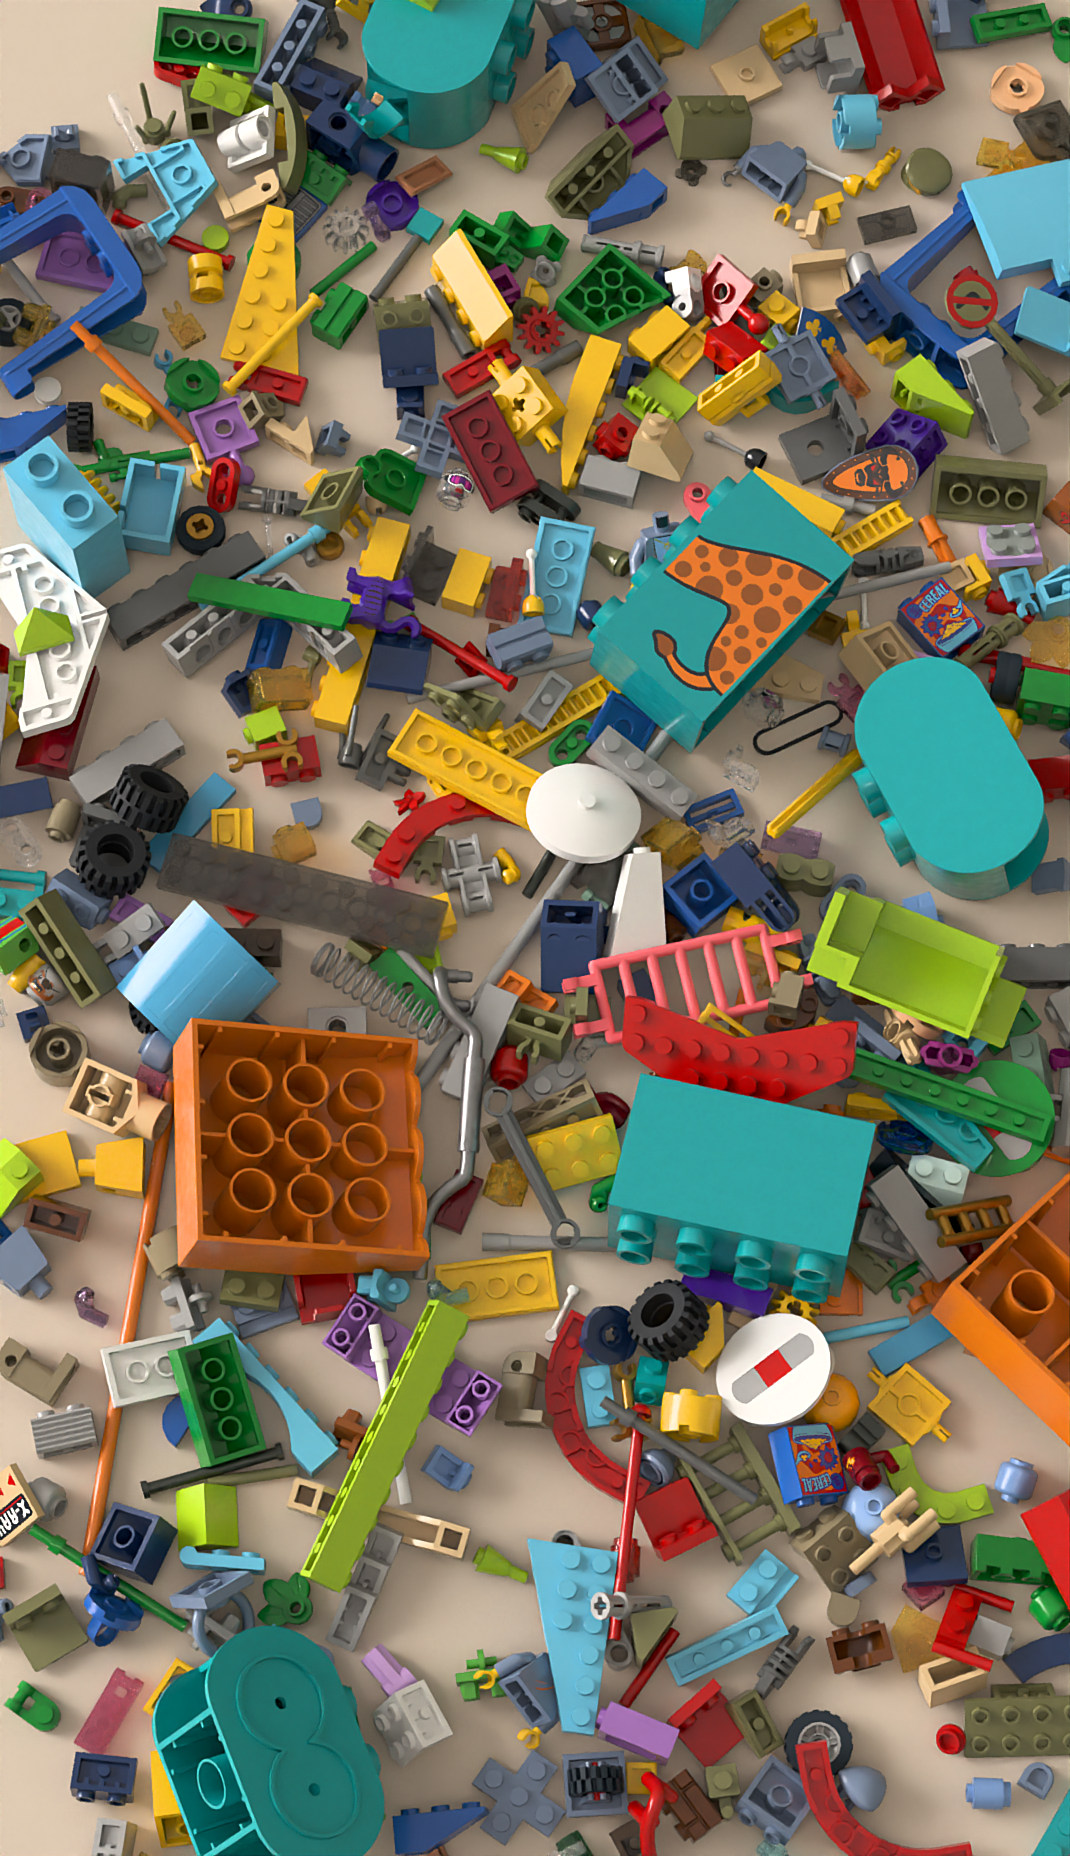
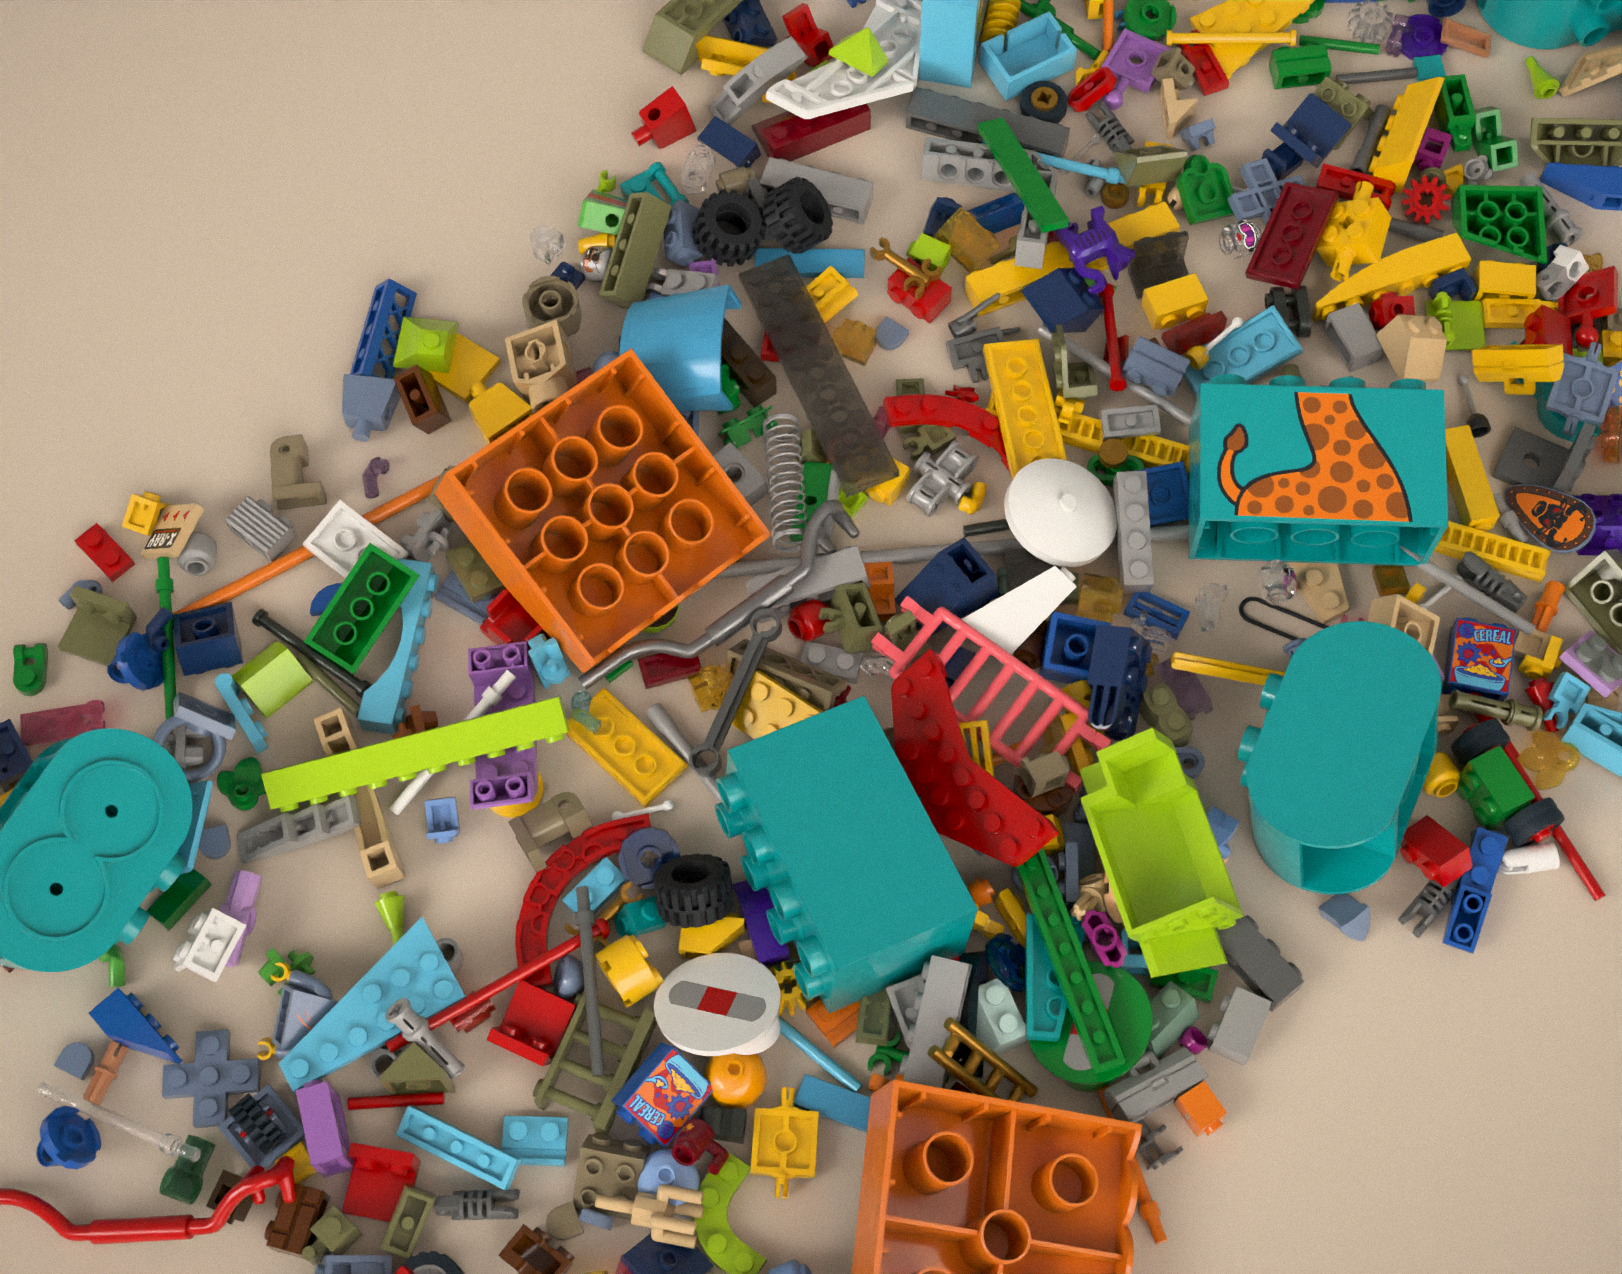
camera: 55 degrees right, 5 degrees down
none -> green hinge [717,405,778,448]
none -> pearl gold tile [1098,439,1128,469]

